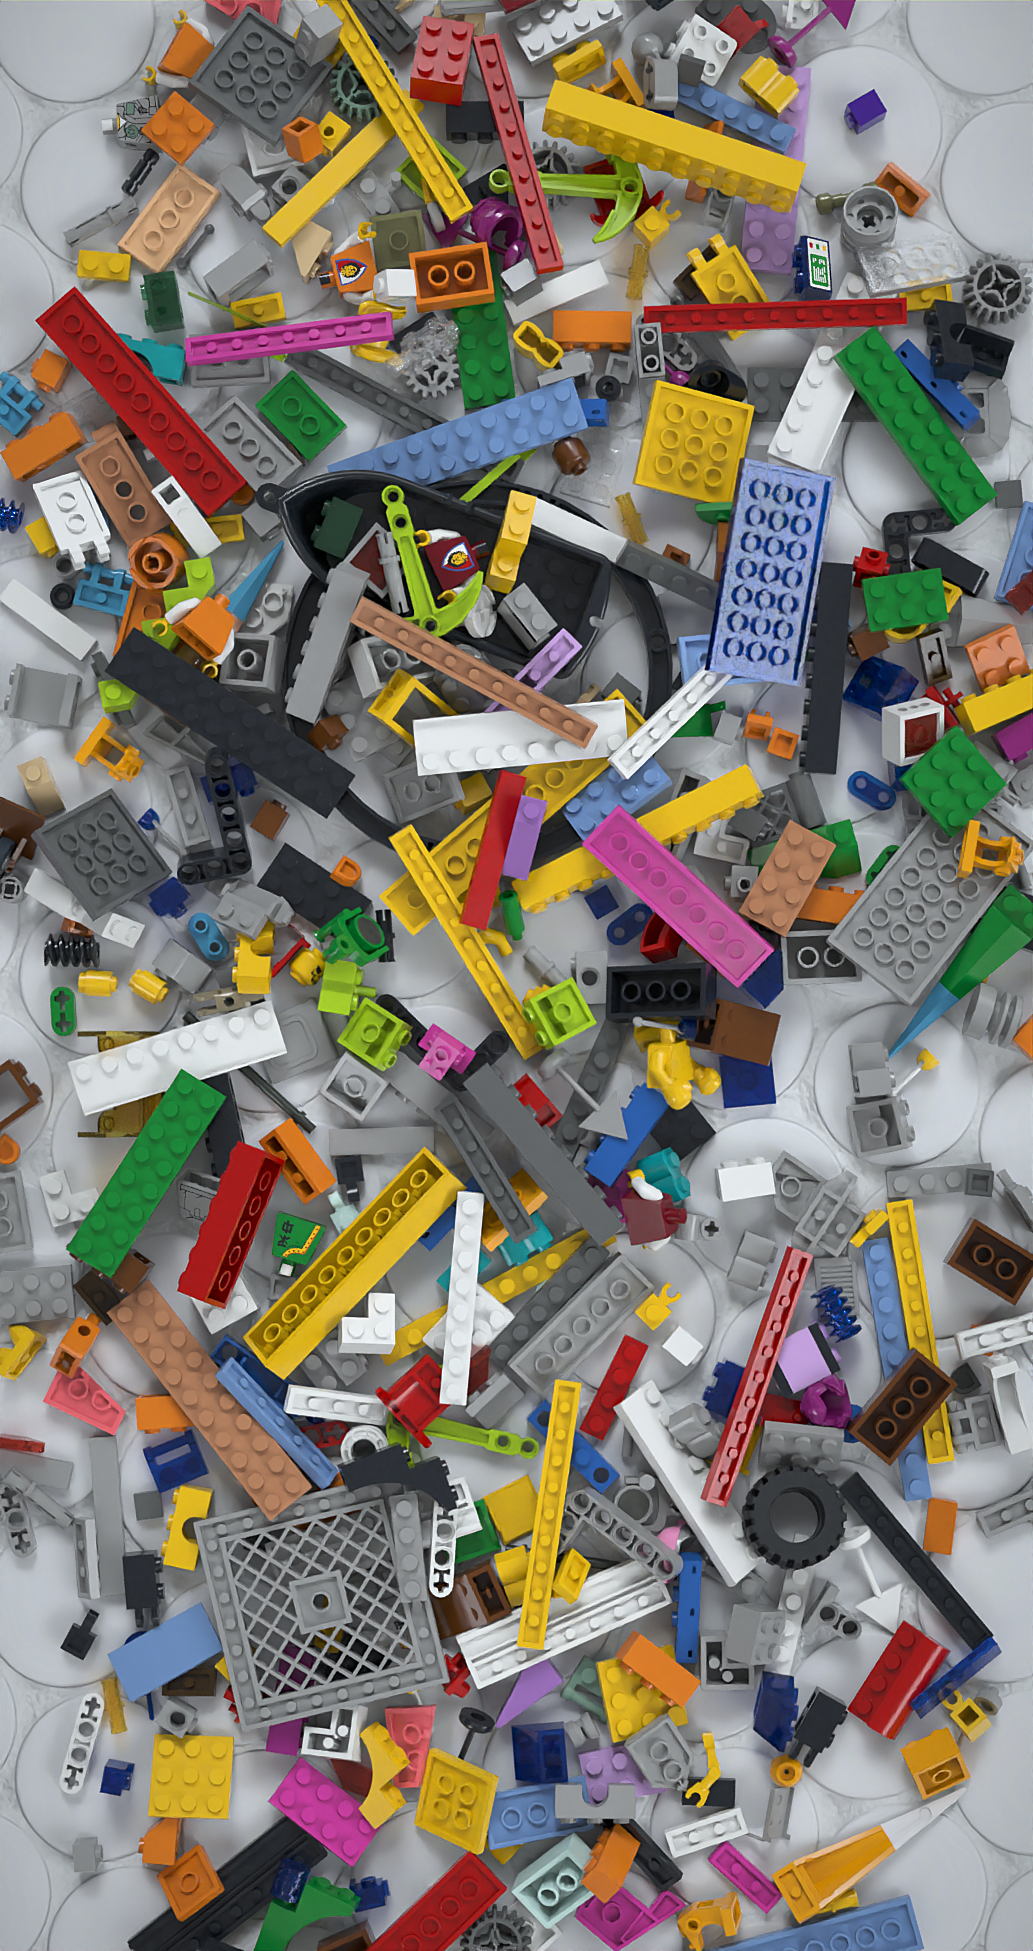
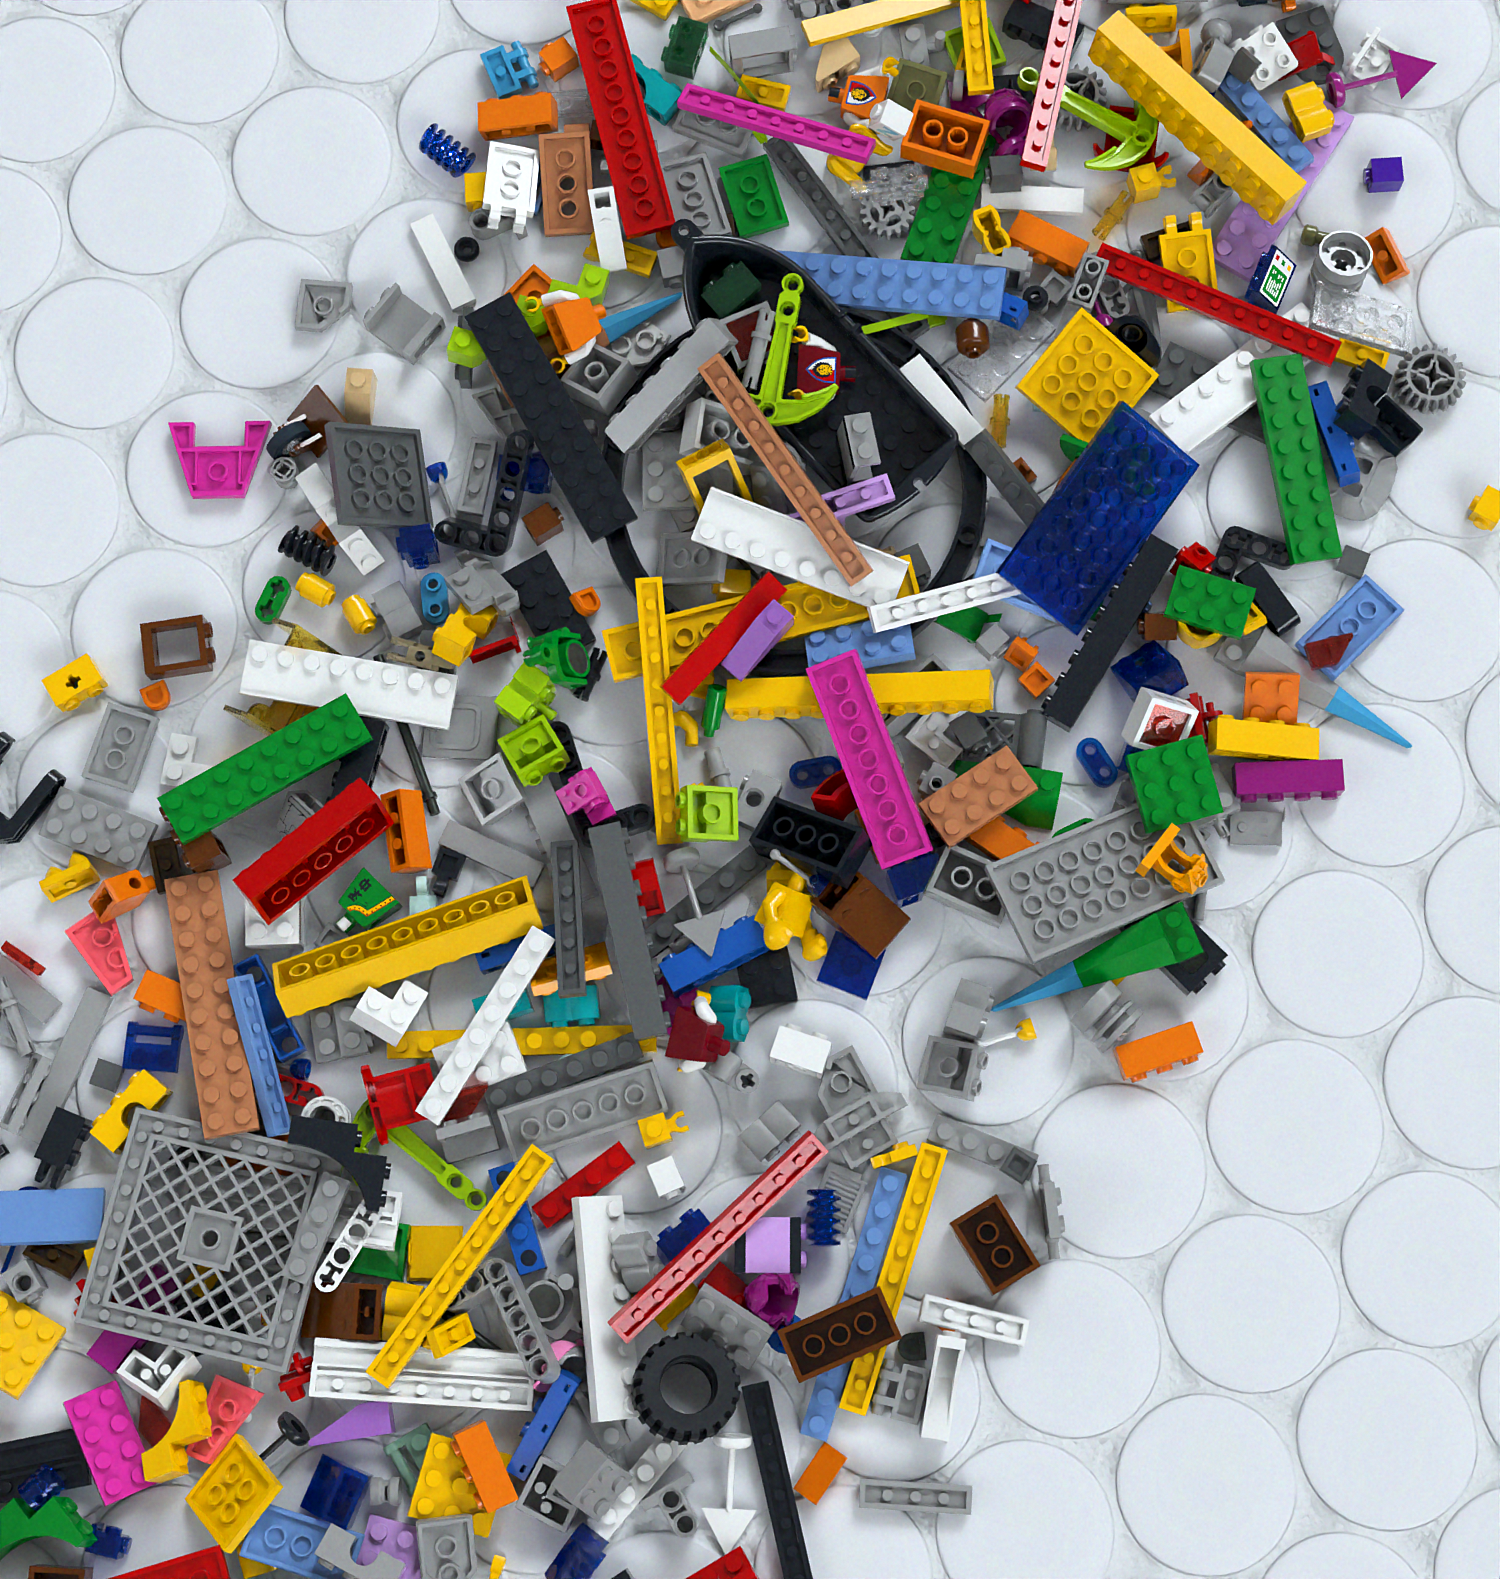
camera: 30 degrees right, 10 degrees down
dark azure plate [73,562,135,618] -> none
light orange tile [73,716,145,783] -> none
orange brick [128,532,190,589] -> none
white plate [283,1384,389,1426] -> none
yellow head [289,948,327,987] -> none
reddish brown plate [307,714,349,752] -> none
white tile [458,585,497,638] -> none
yellow arch [484,490,537,594] -> none
clear blue plate [584,885,619,920] -> none
dark brown plate [915,628,953,687] -> none

